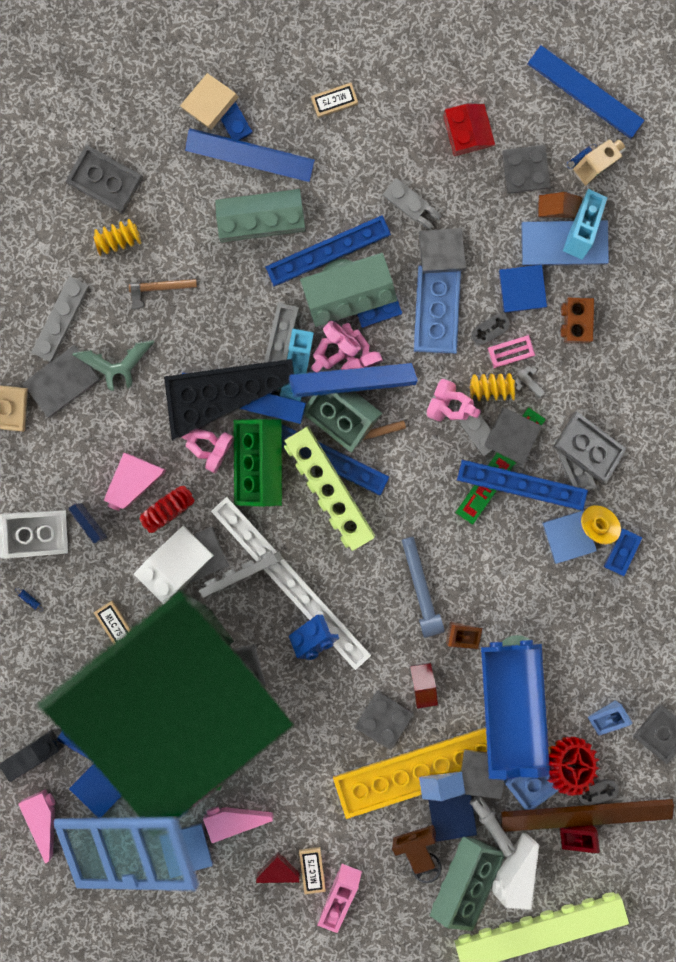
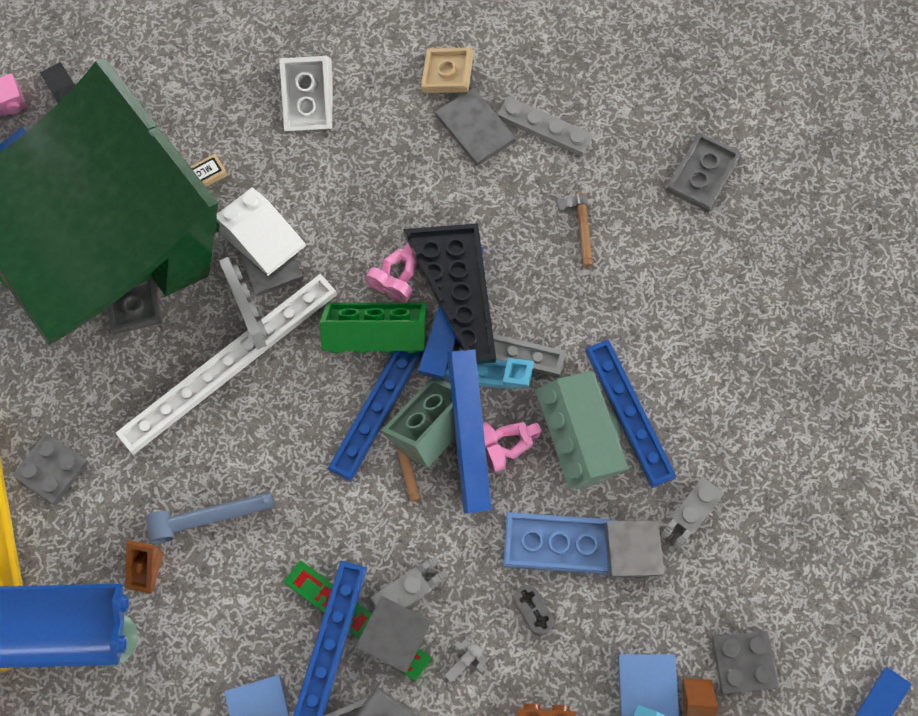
camera: 90 degrees right, 20 degrees down
blue piece [15,588,43,612] -> none
dark blue tile [69,503,107,543] -> none
sand green piece [72,340,154,391] -> none
yellow piece [94,219,142,257] -> none
bright pink slope [104,453,166,511] -> none
red gear [139,486,195,533] -> none
tan tile [180,73,239,130] -> none
blue tile [185,128,315,182] -> none
sand green slope [215,189,305,243] -> none
blue plate [220,102,253,141] -> none
yellowish green brick [284,426,375,551] -> none
blue bracket [289,614,340,660] -> none
tile [311,83,358,118] -> none
bright pink piece [311,321,361,372] -> none
blue plate [357,296,402,328] -> none
slope [410,663,438,709] -> none
bright pink piece [427,379,481,421] -> none
red slope [443,104,495,157] -> none
yellow piece [470,373,515,401] -> none
bright pink tile [487,335,535,368] -> none
blue tile [499,265,547,313] -> none

